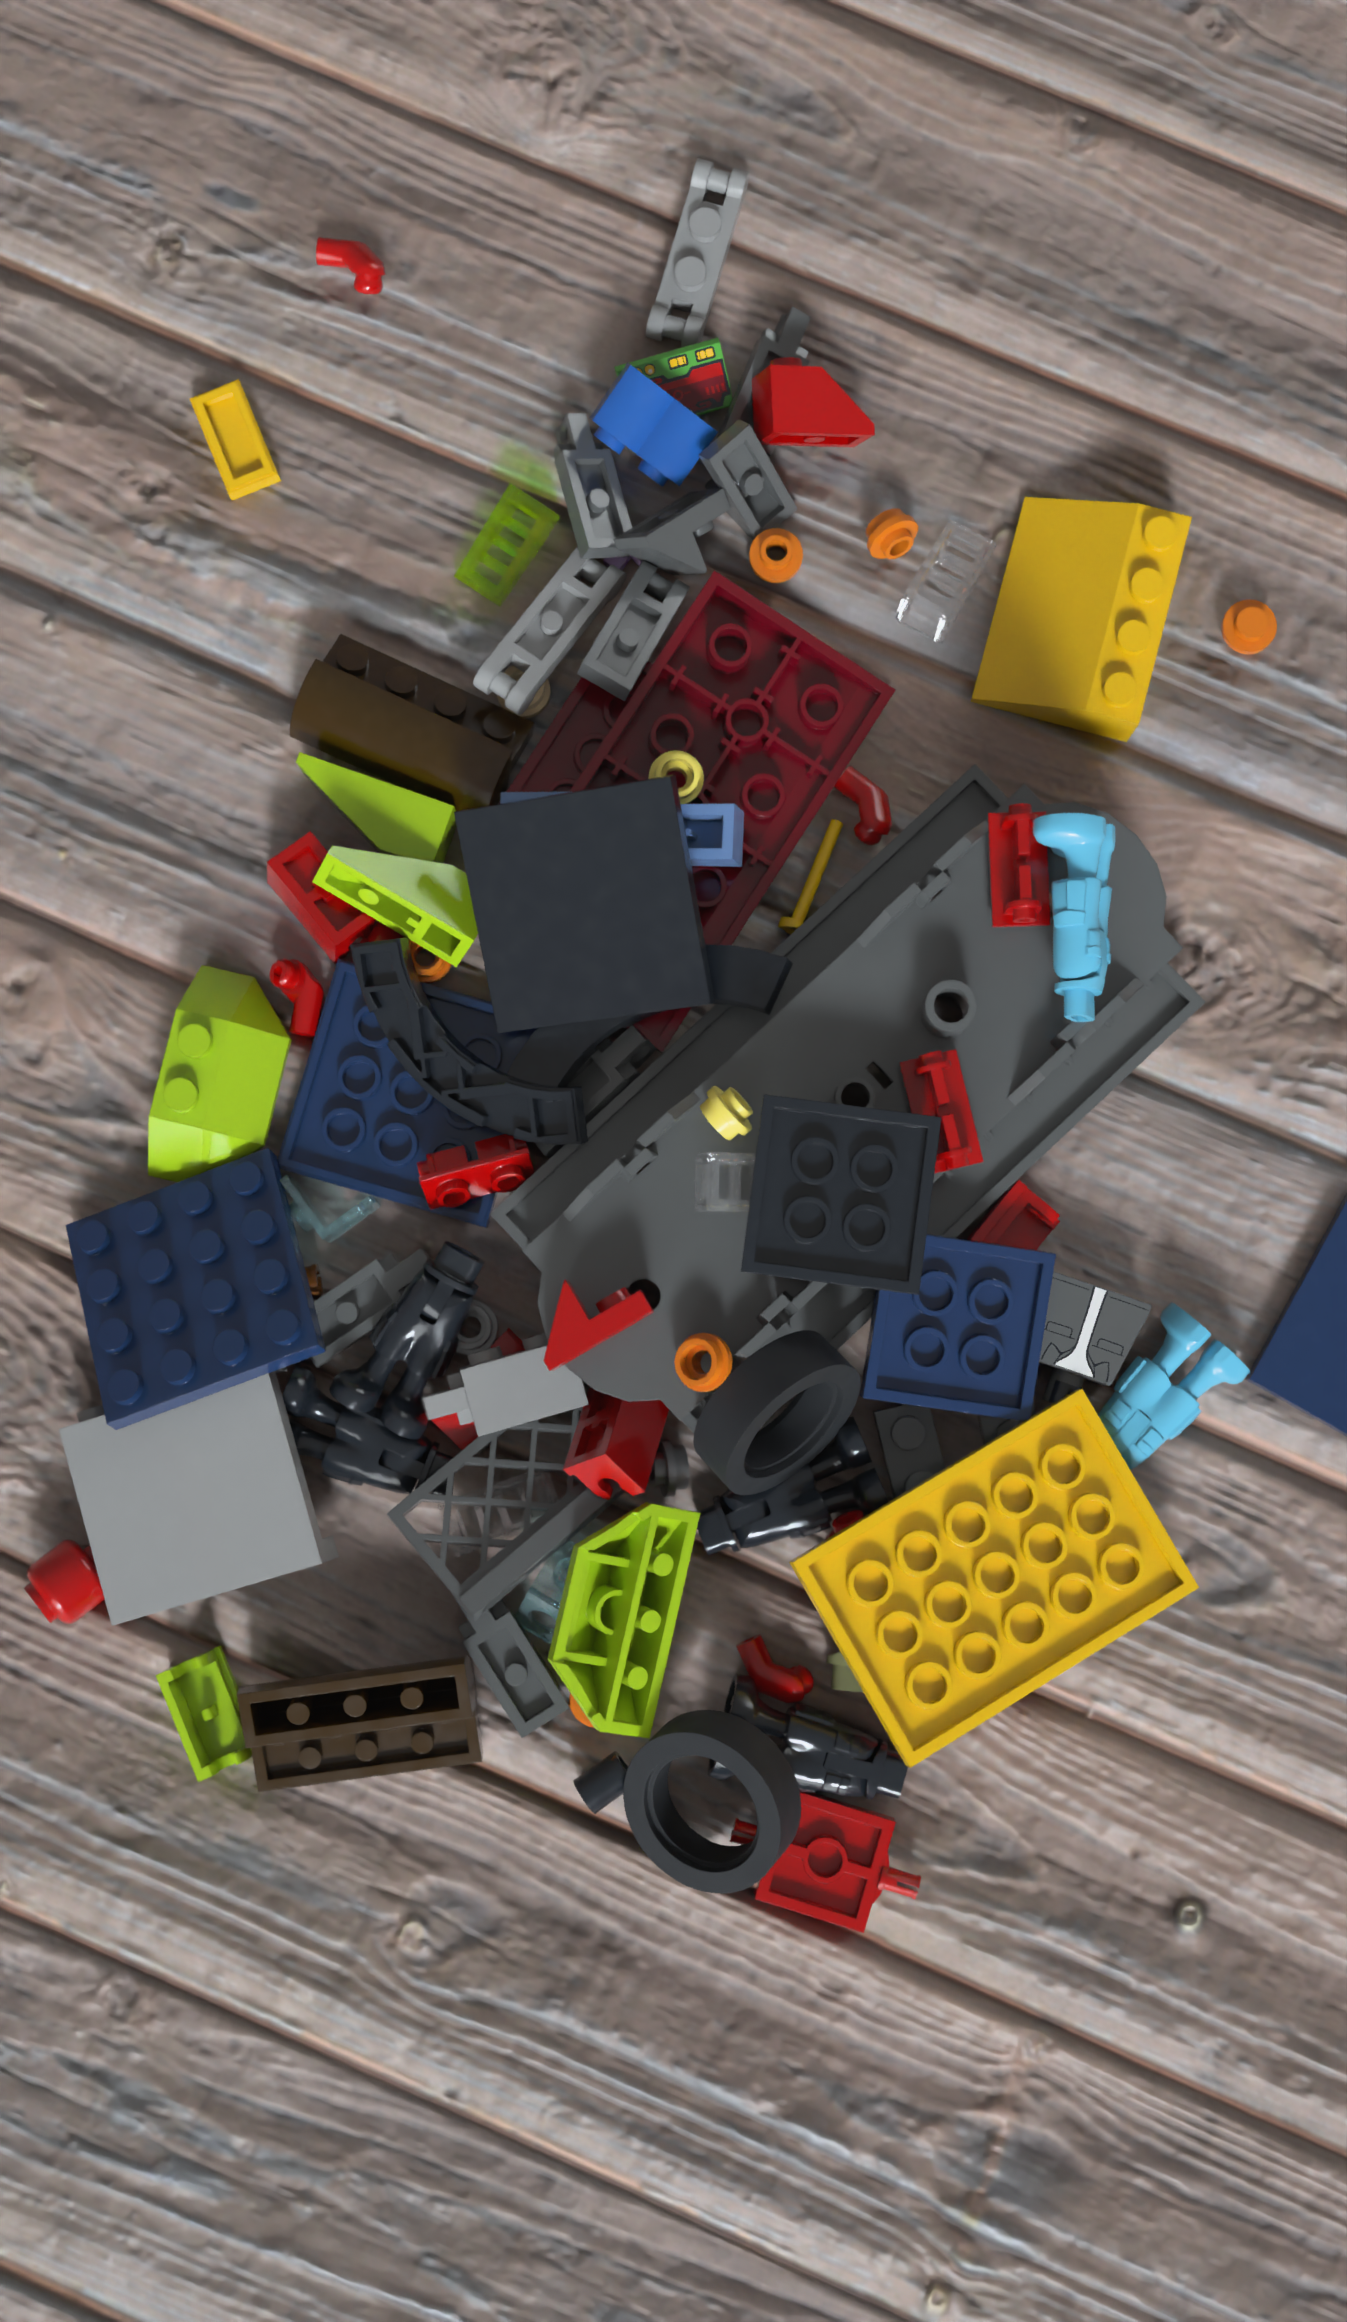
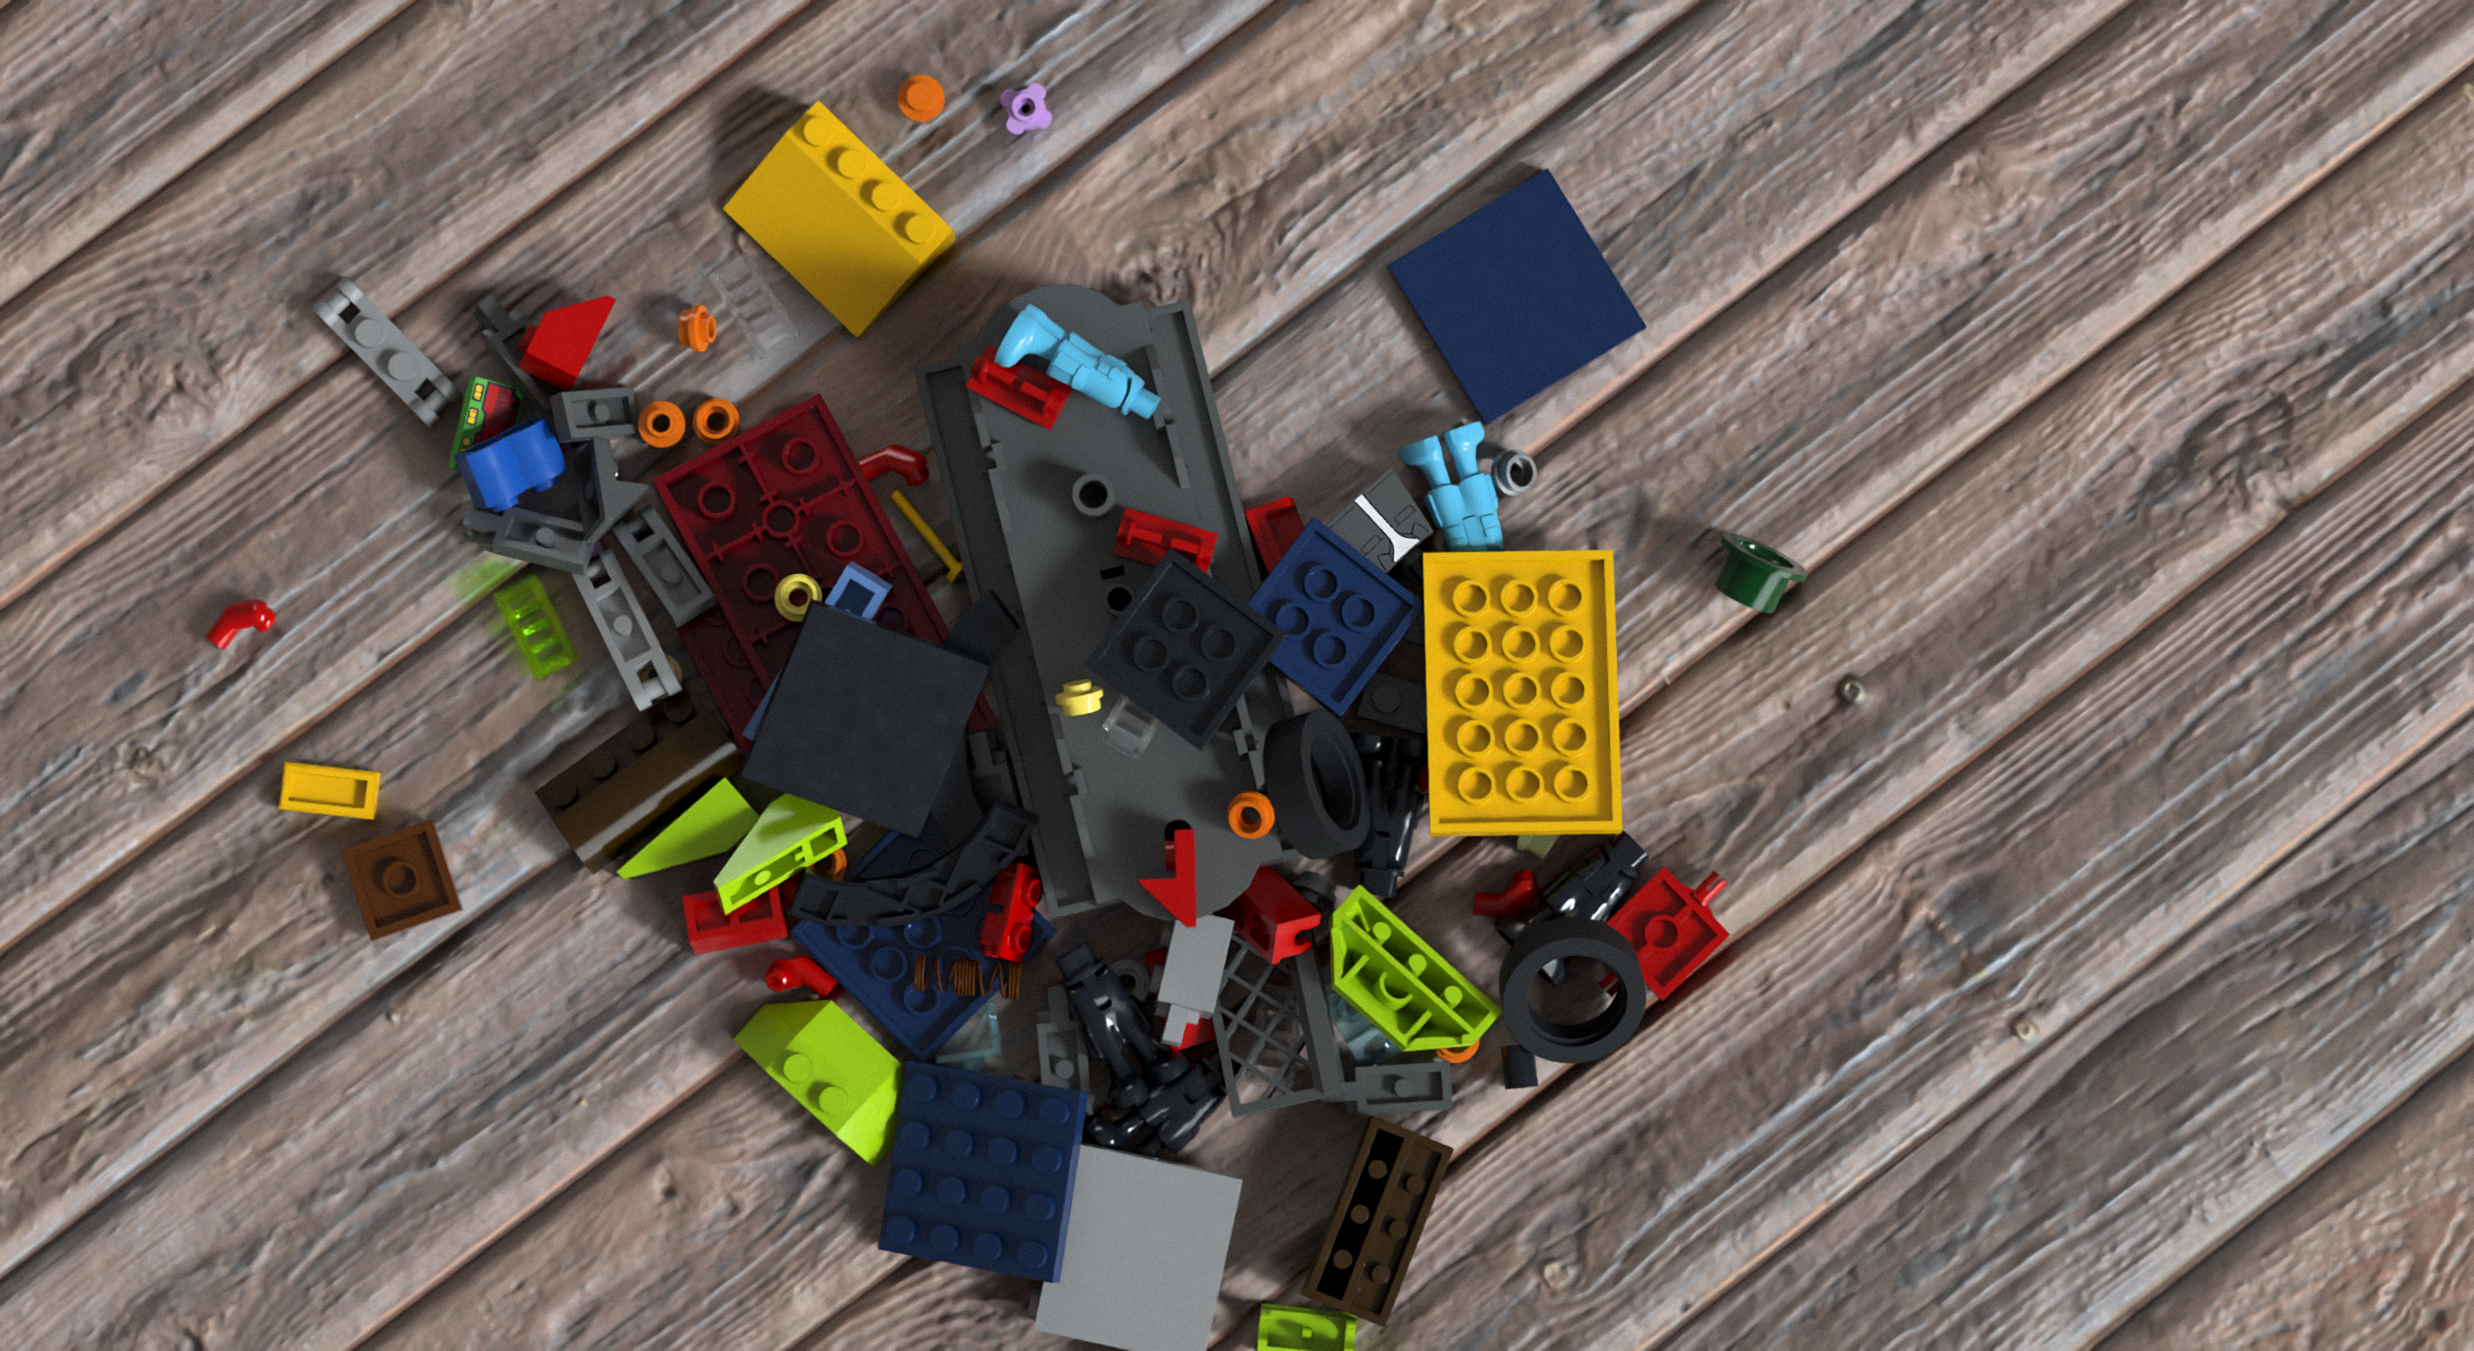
camera: 70 degrees left, 0 degrees up
none -> reddish brown plate [341,819,464,941]
none -> orange plate [692,398,740,446]
none -> reddish brown piece [914,954,1022,1001]
none -> lavender plate [1000,83,1052,135]
none -> flat silver plate [1491,449,1537,496]
none -> dark green piece [1714,533,1808,613]

